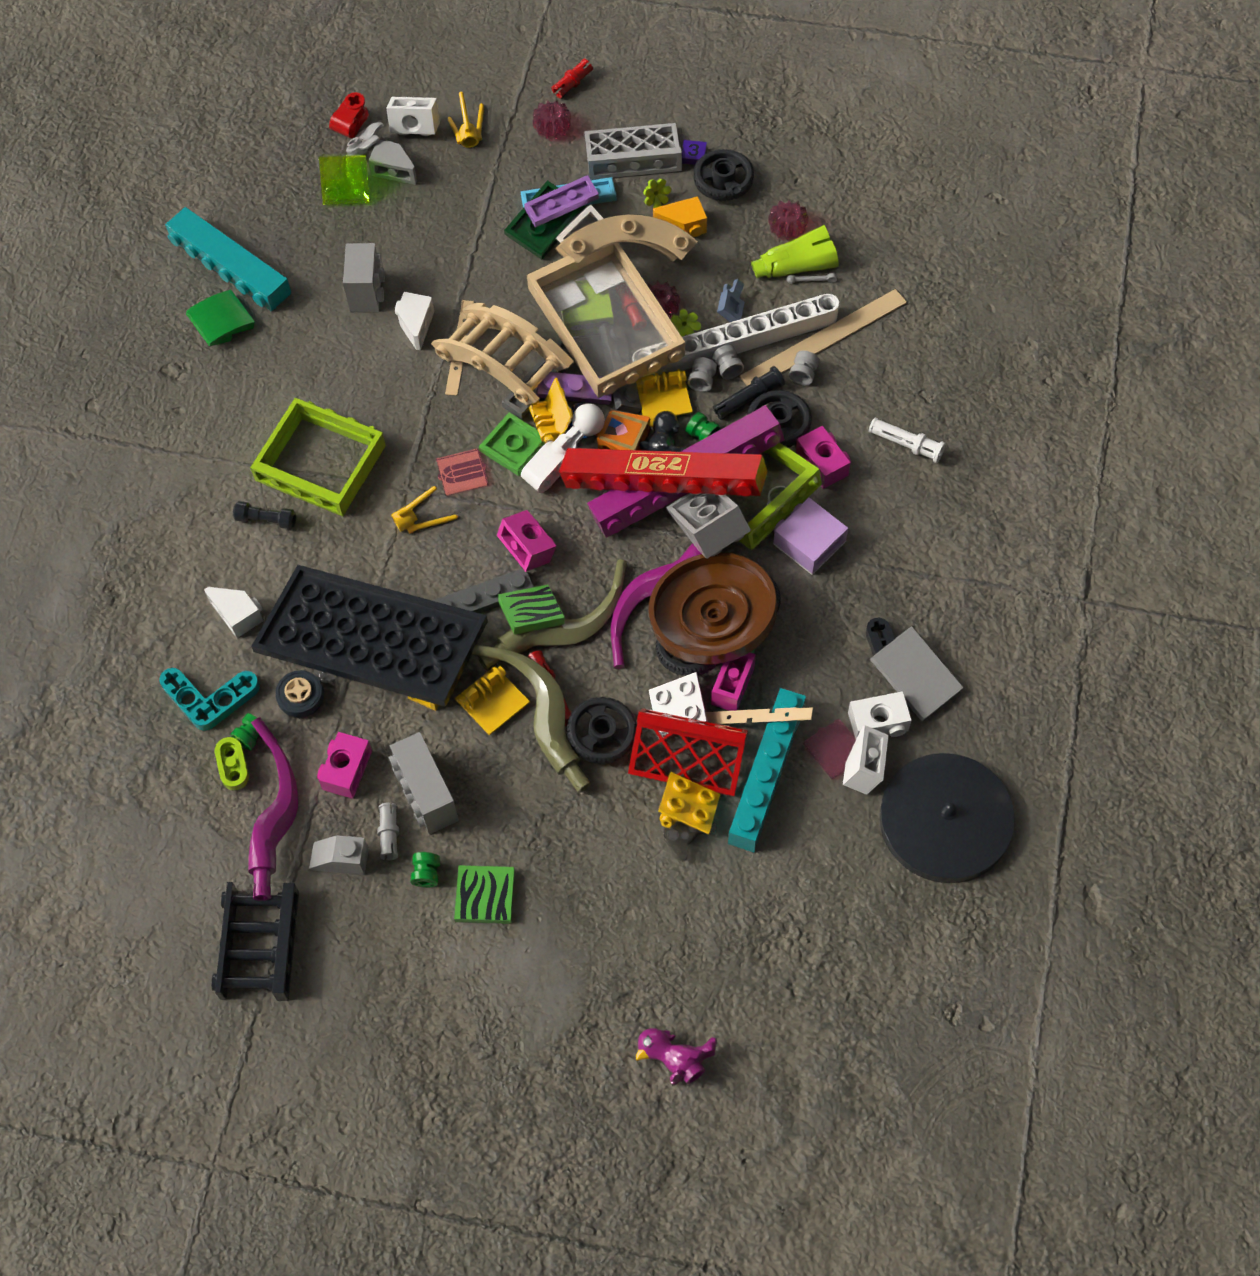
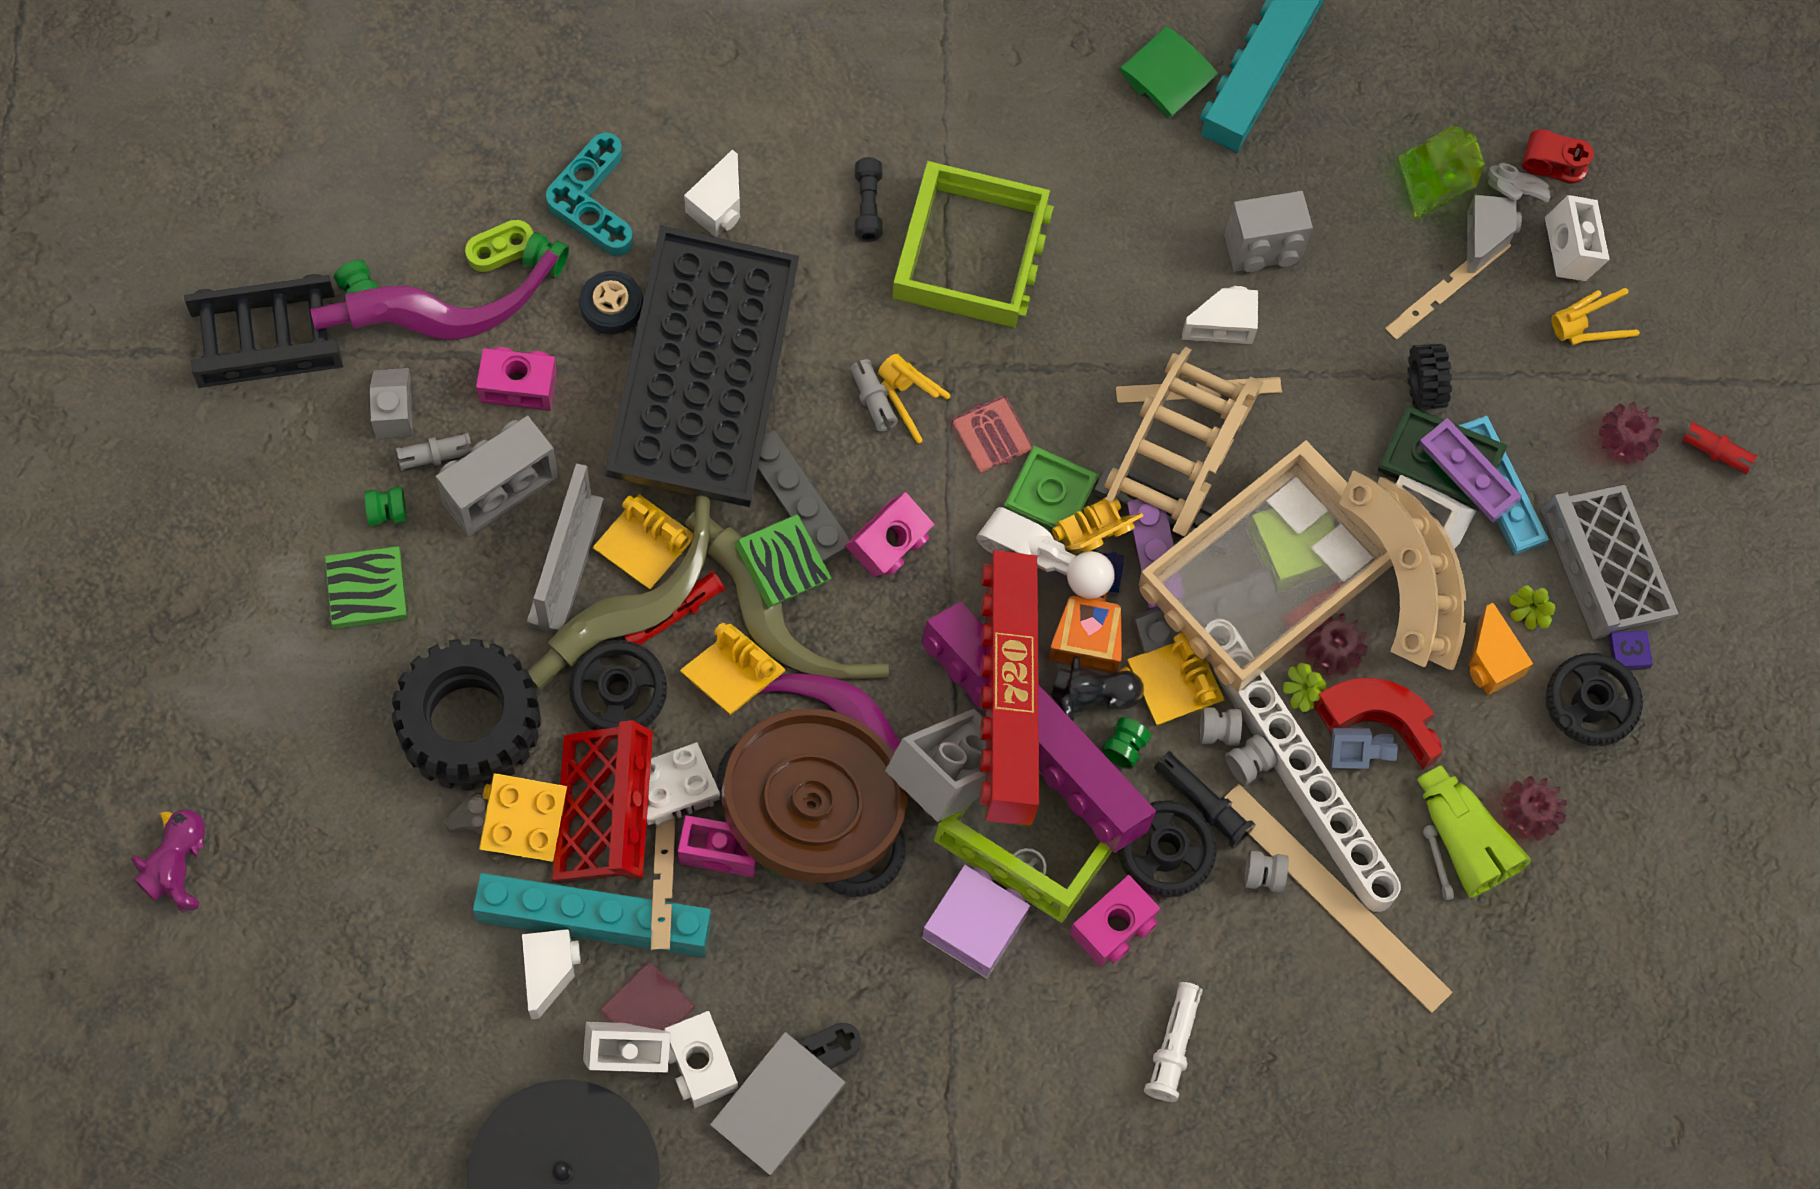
camera: 70 degrees right, 5 degrees up
none -> green wheel [333,260,379,300]
none -> black tyre [391,638,541,791]
none -> white slope [522,929,581,1019]
none -> light grey fence [527,463,604,634]
none -> yellow hinge [680,623,786,715]
none -> light grey pin [850,359,898,431]
none -> red arch [1314,678,1443,770]
none -> tan piece [1384,243,1511,340]
none -> black tyre [1407,343,1452,410]

